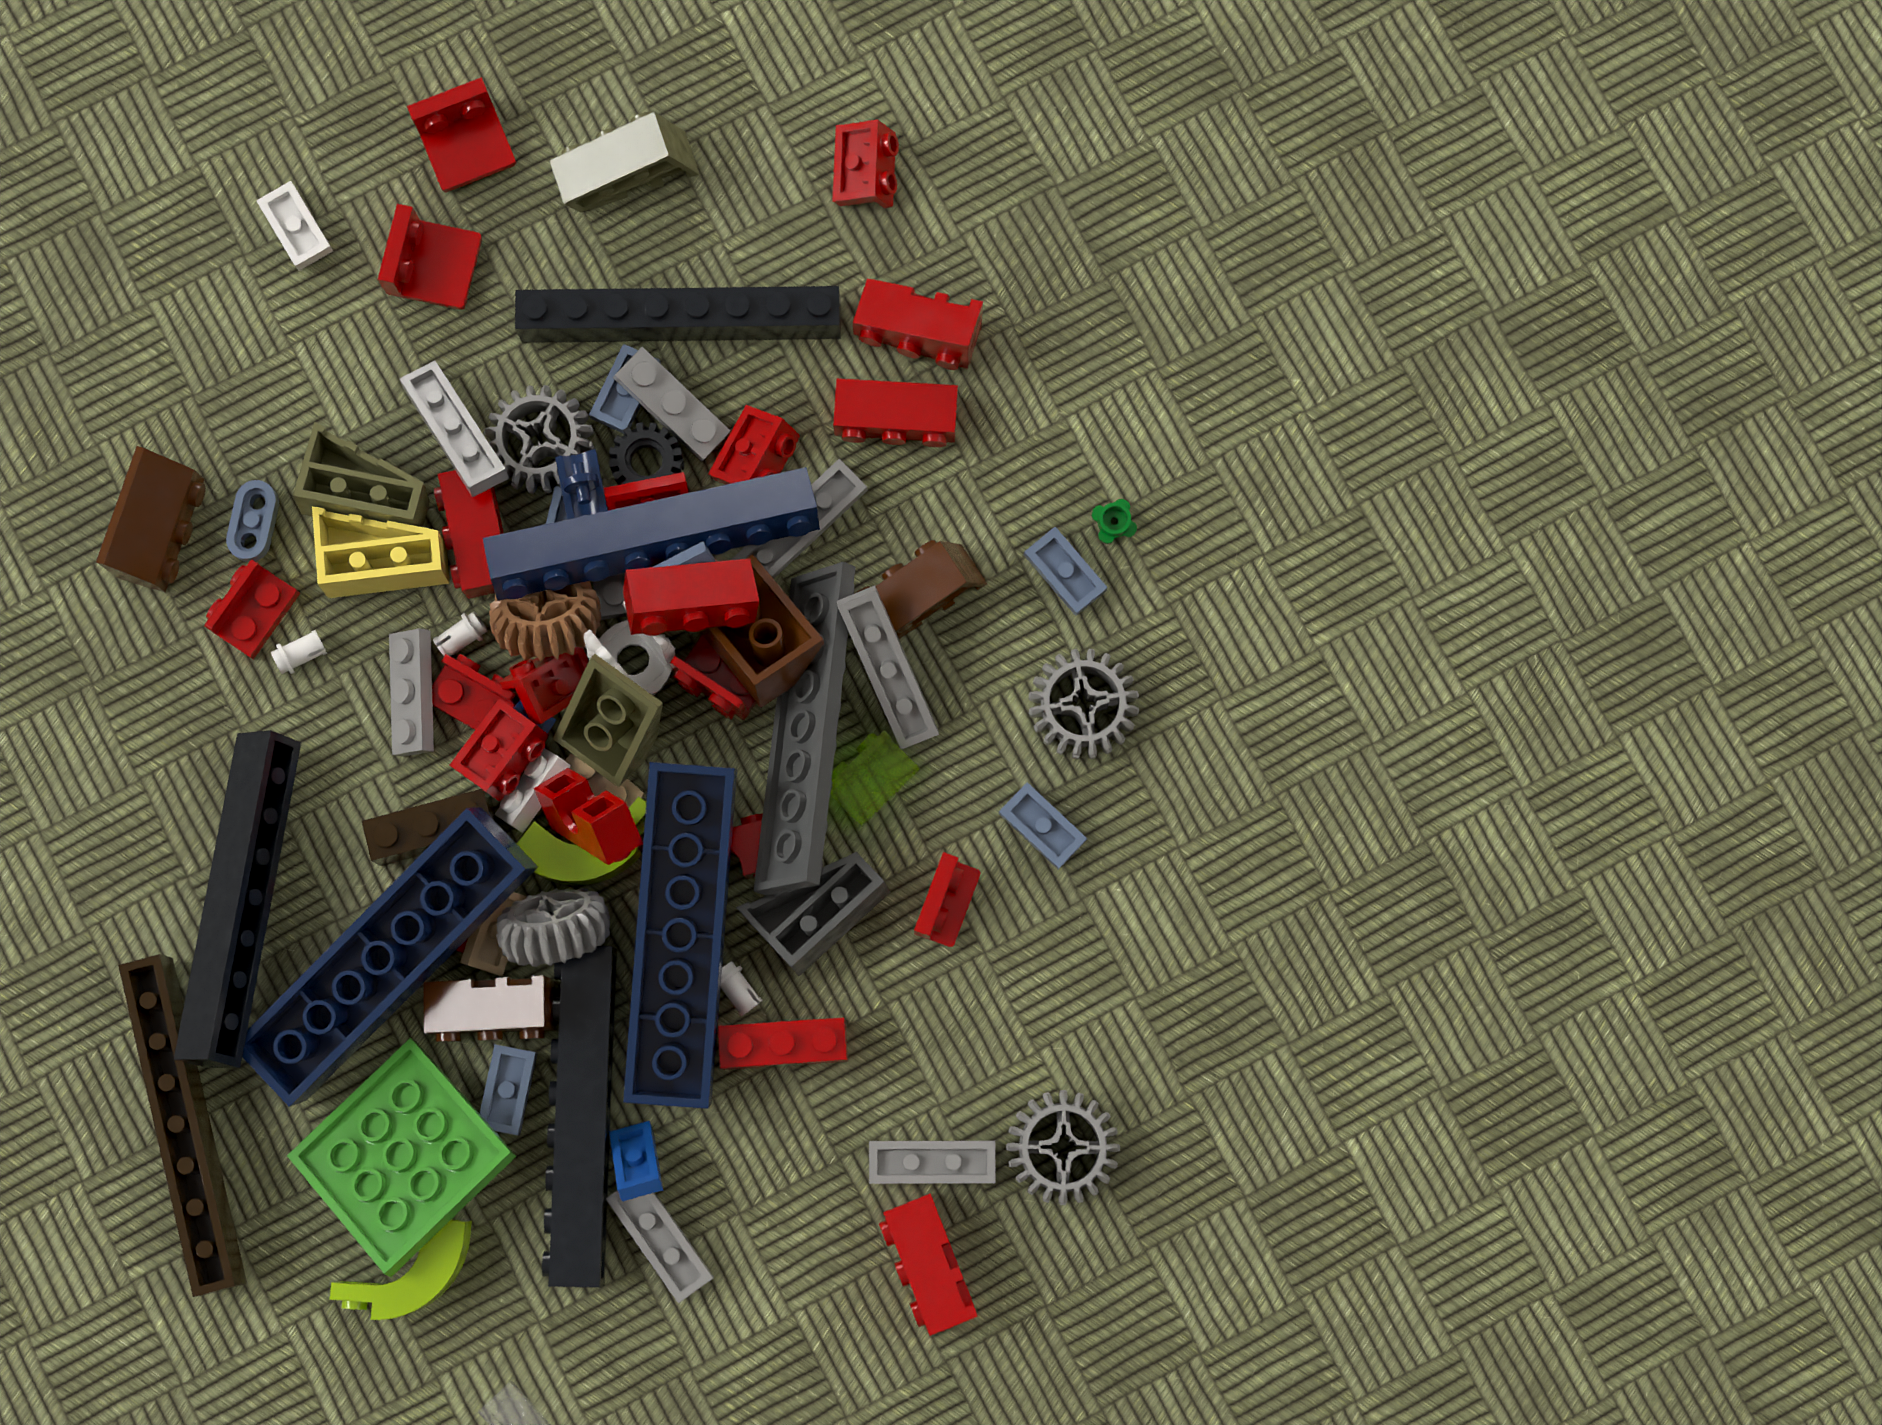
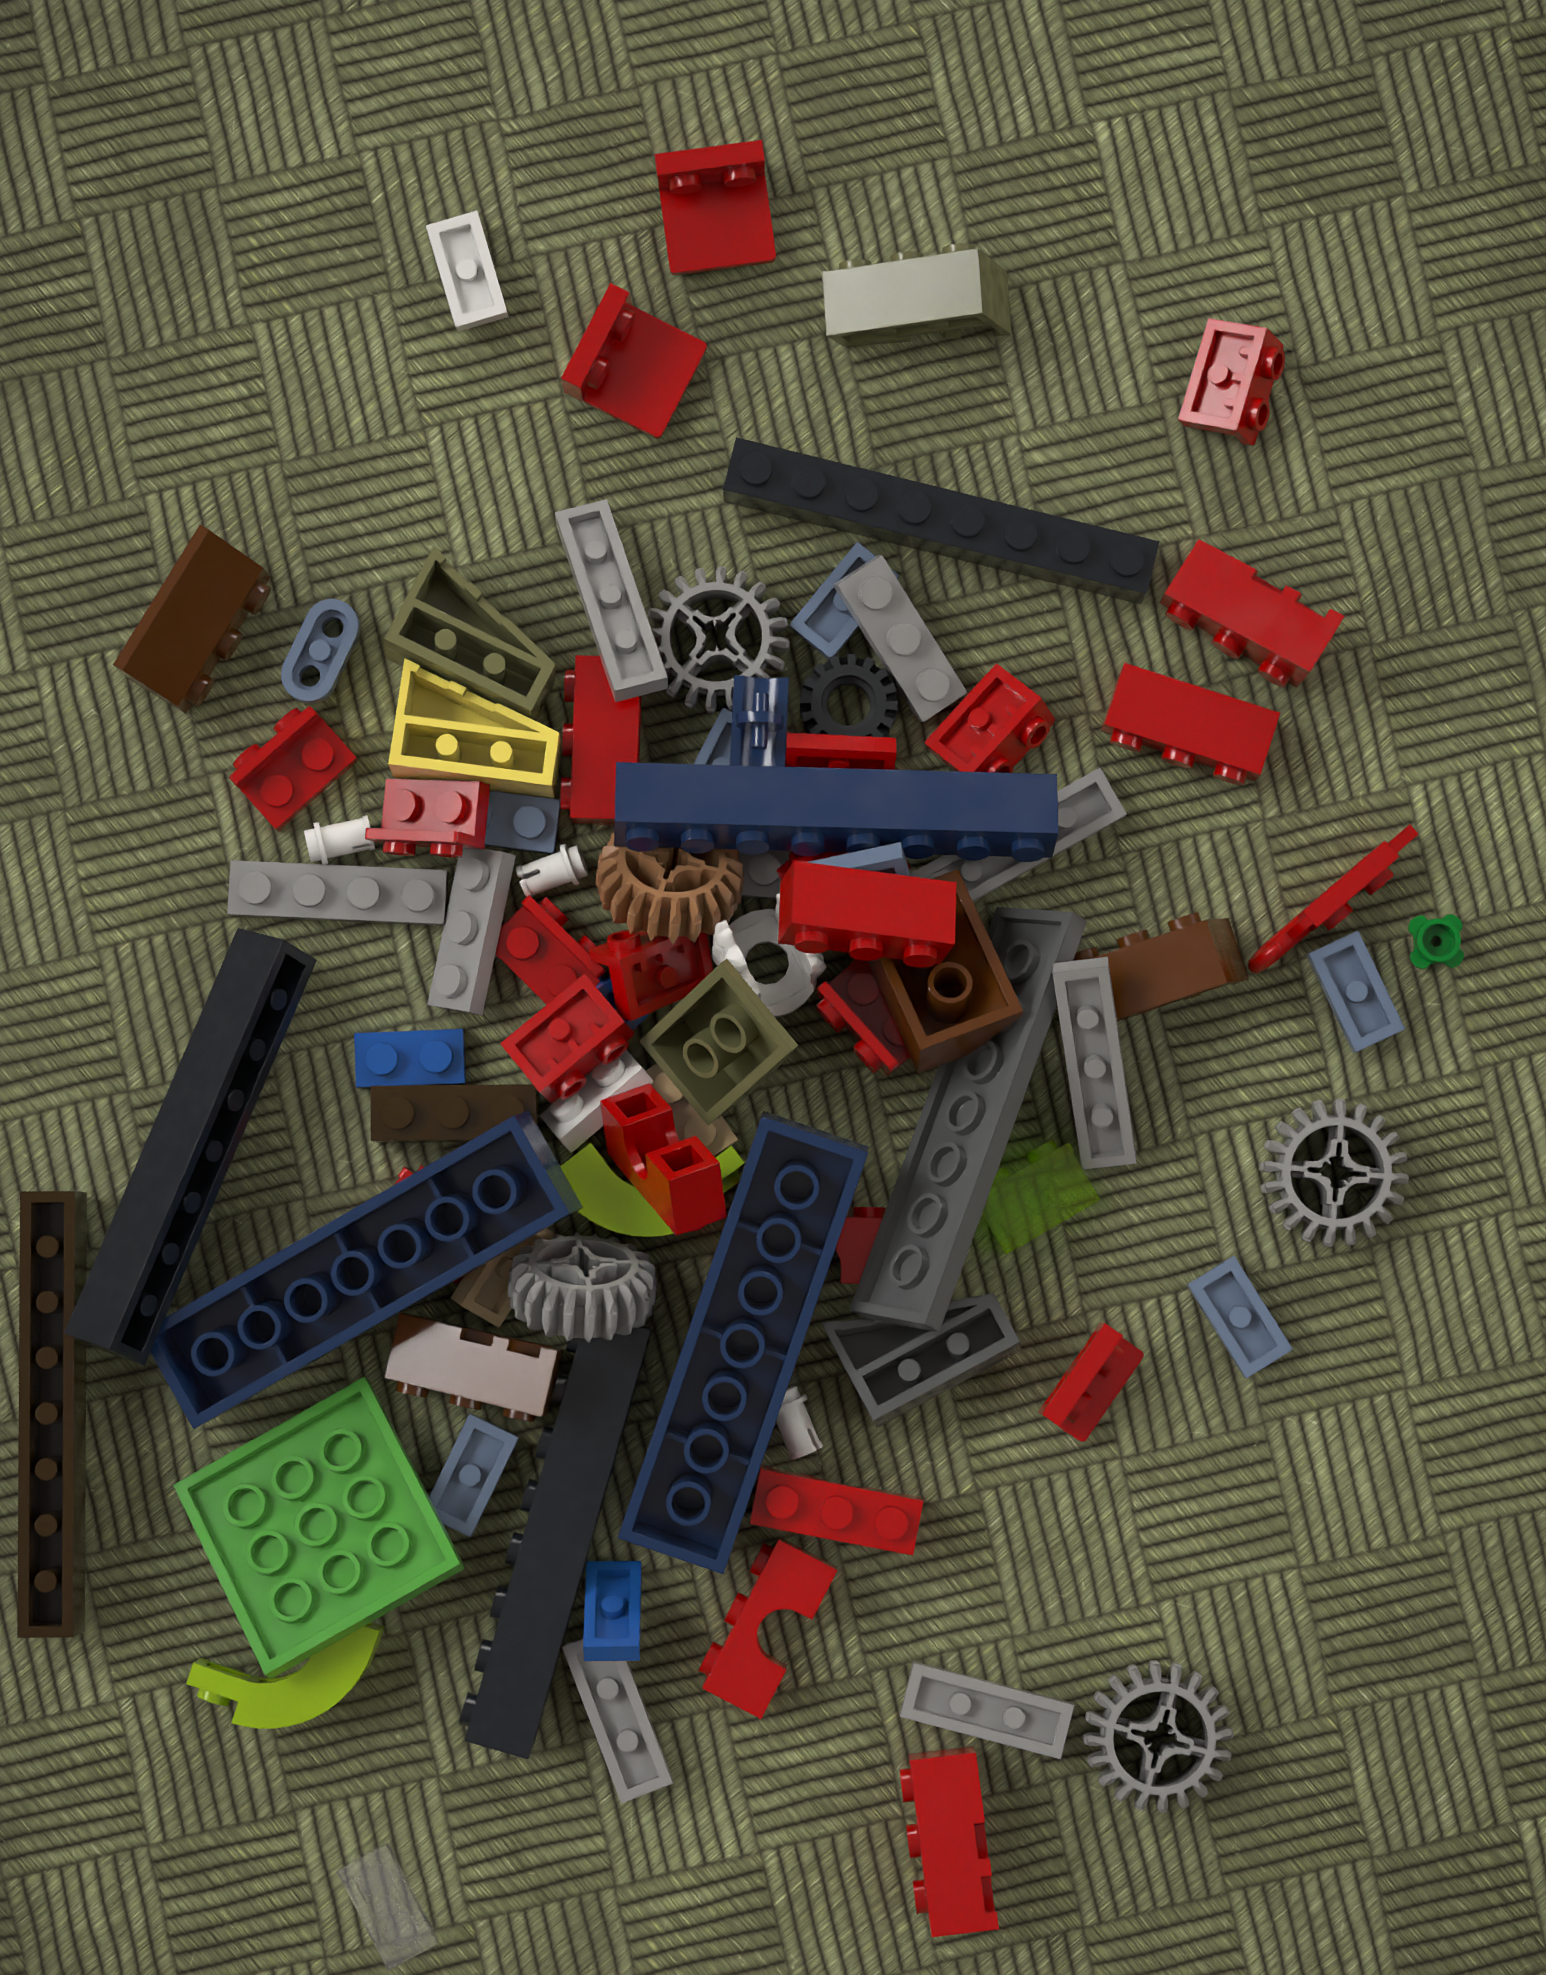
camera: 20 degrees right, 5 degrees up
none -> light grey plate [227,860,449,926]
none -> blue plate [354,1029,467,1088]
none -> bracket [365,779,490,858]
none -> sand blue plate [485,791,561,855]
none -> red arch [698,1536,838,1719]
none -> red plate [1248,824,1419,974]

